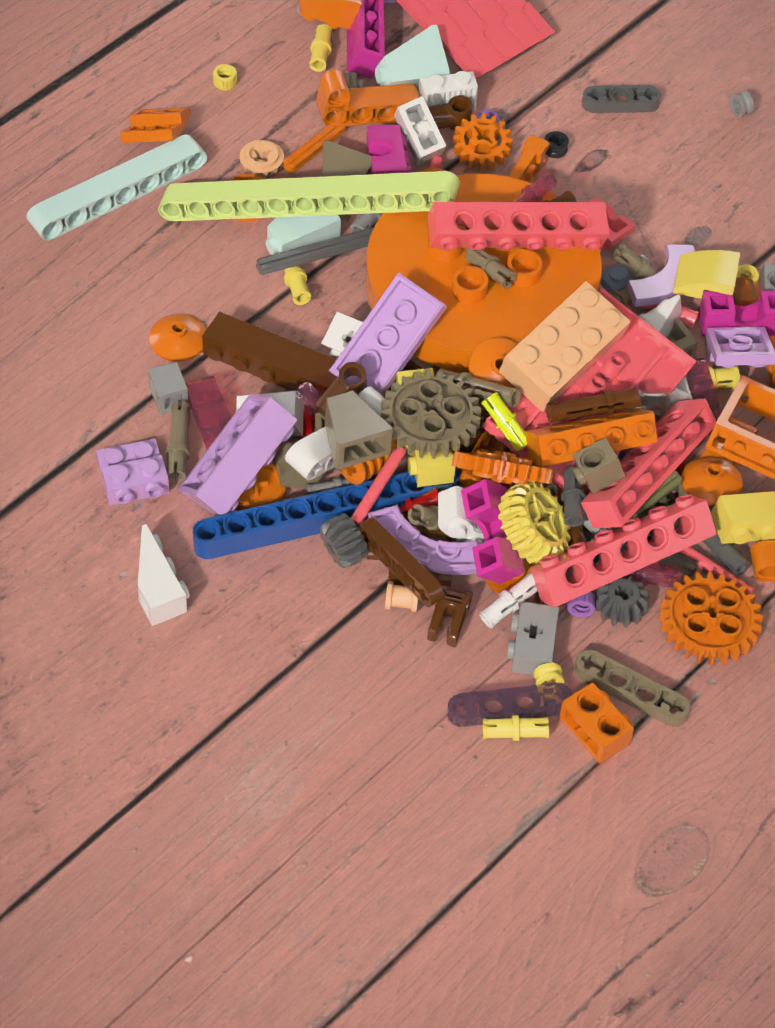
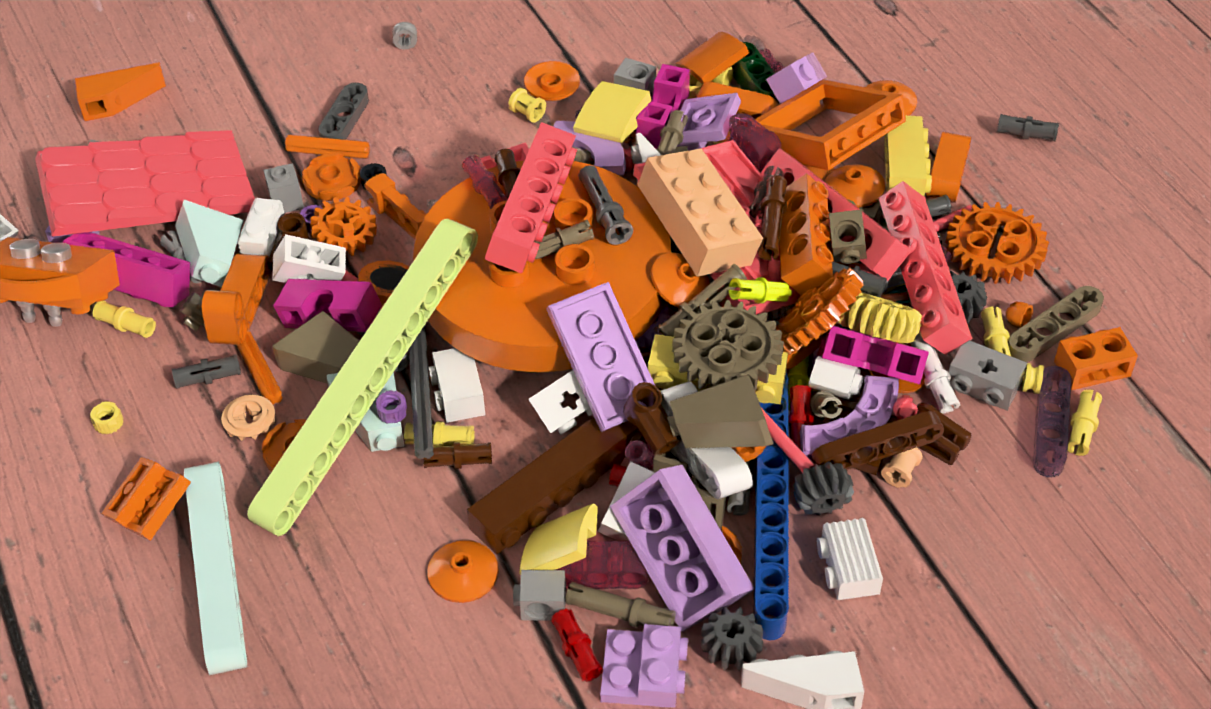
camera: 65 degrees left, 5 degrees down
none -> dark grey pin [172,354,241,389]
none -> light grey brick [264,163,304,213]
none -> orange axle [285,135,370,159]
none -> orange tile [302,153,361,201]
none -> medium lavender axle [375,390,407,423]
none -> reddish brown pin [423,442,492,469]
none -> white brick [428,348,486,423]
none -> light yellow bush [508,88,546,123]
none -> light yellow slope [519,503,598,575]
none -> orange dish [524,61,580,101]
none -> red pin [551,609,603,682]
none -> dark grey pin [578,165,633,245]
none -> dark tan axle [657,110,688,155]
none -> dark grey gear [701,606,763,671]
none -> clear pink piece [726,114,781,167]
none -> white brick [817,518,883,600]
none -> coral arm [893,395,918,421]
none -> light yellow pin [981,306,1011,356]
none -> orange hinge [1005,301,1033,328]

